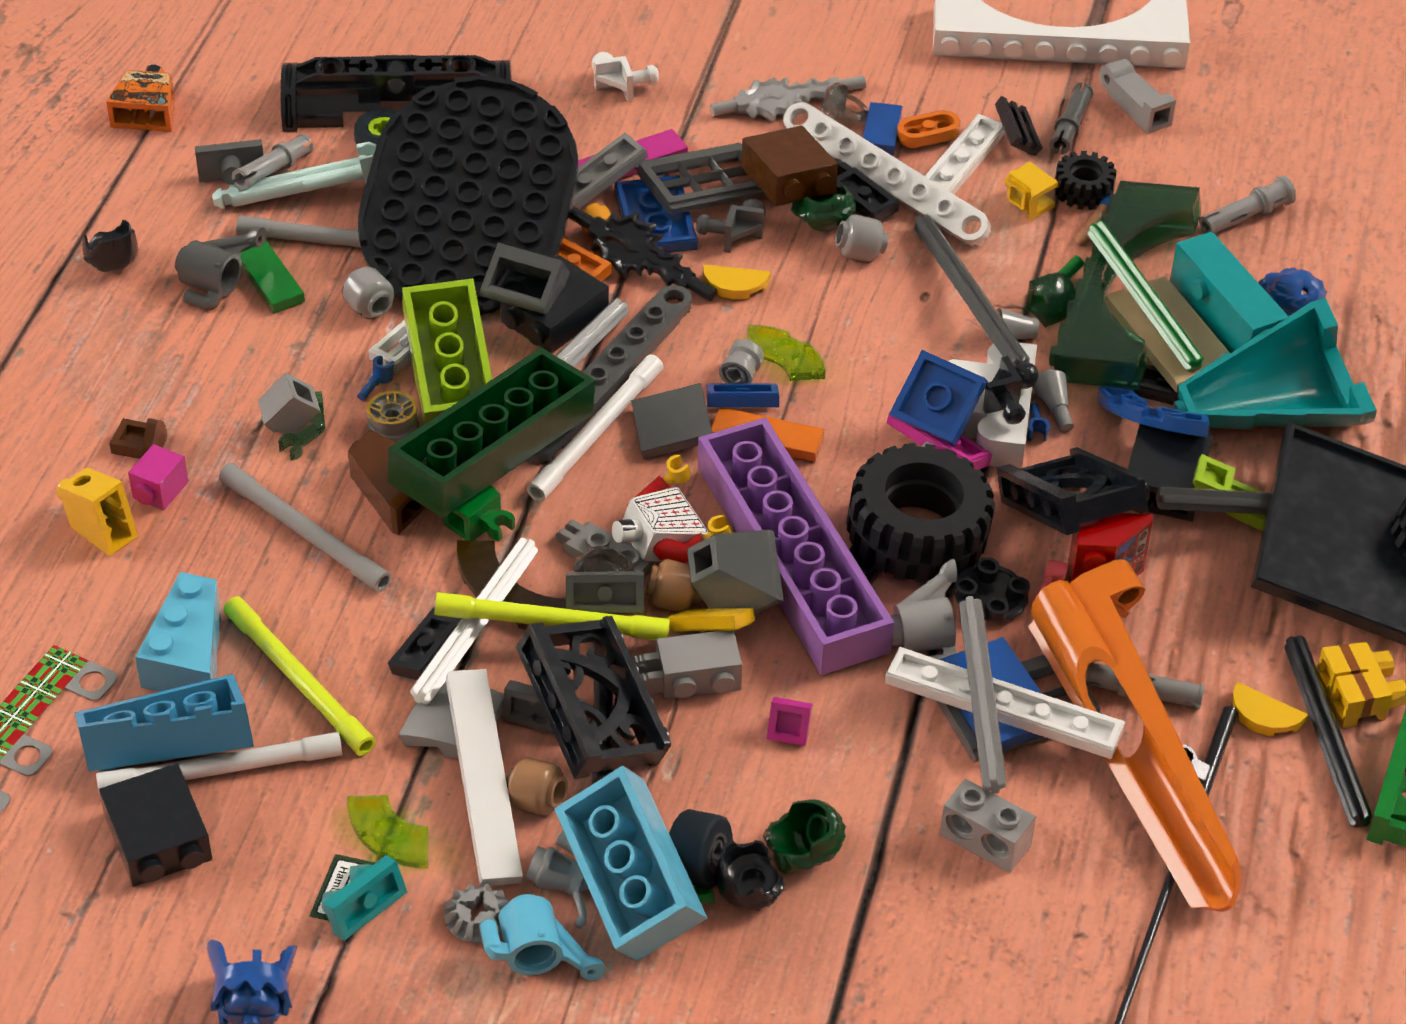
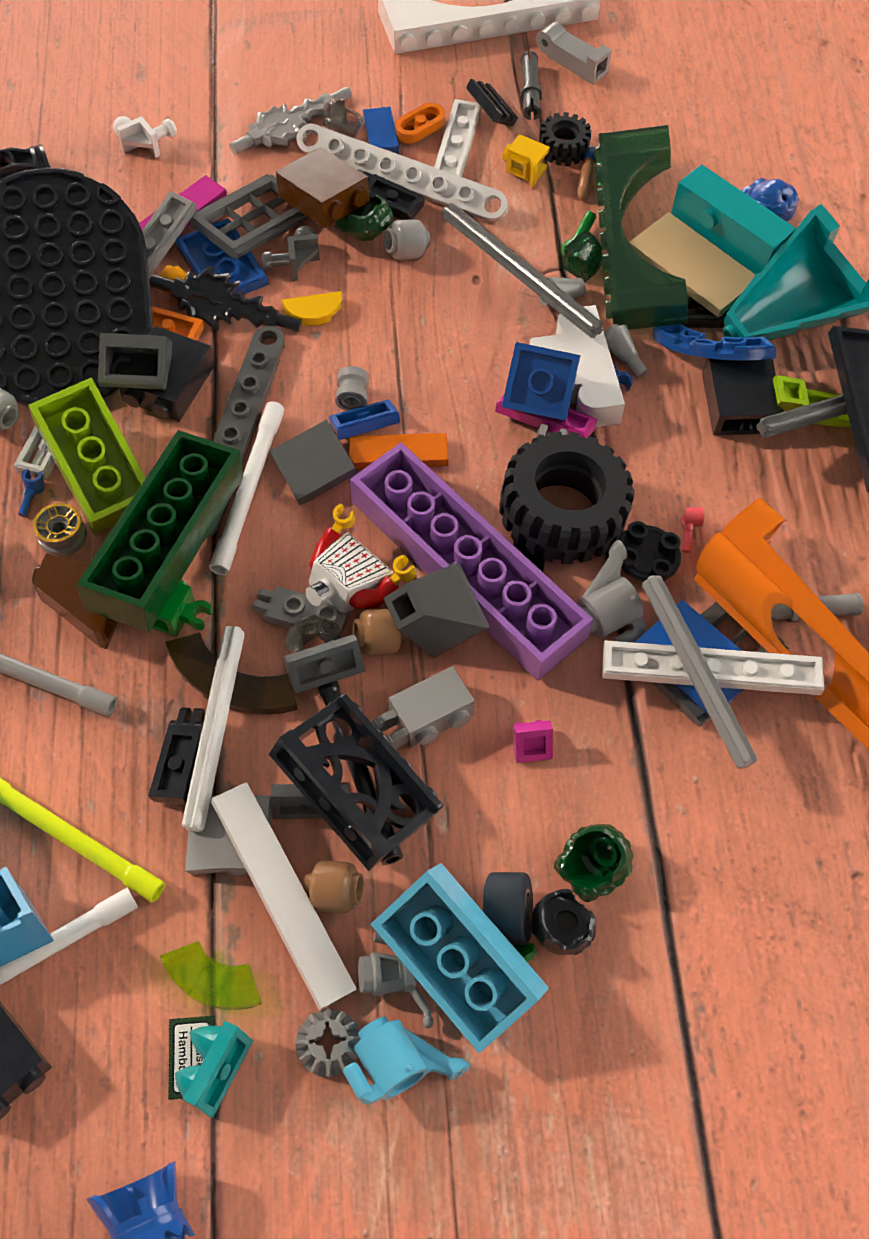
camera: 20 degrees left, 15 degrees up
neon yellow piece [434,592,670,641] -> none
light grey axle [555,298,628,367] -> none
yellow tile [668,608,755,632] -> none
clear neon green tile [747,325,826,381] -> none
light grey brick [940,779,1036,873] -> none
black piece [983,356,1039,425] -> none
black fence [996,447,1150,535] -> none
red slope [1068,513,1153,583] -> none
axle [1088,221,1204,372] -> none
light grey pin [1199,175,1296,234] -> none

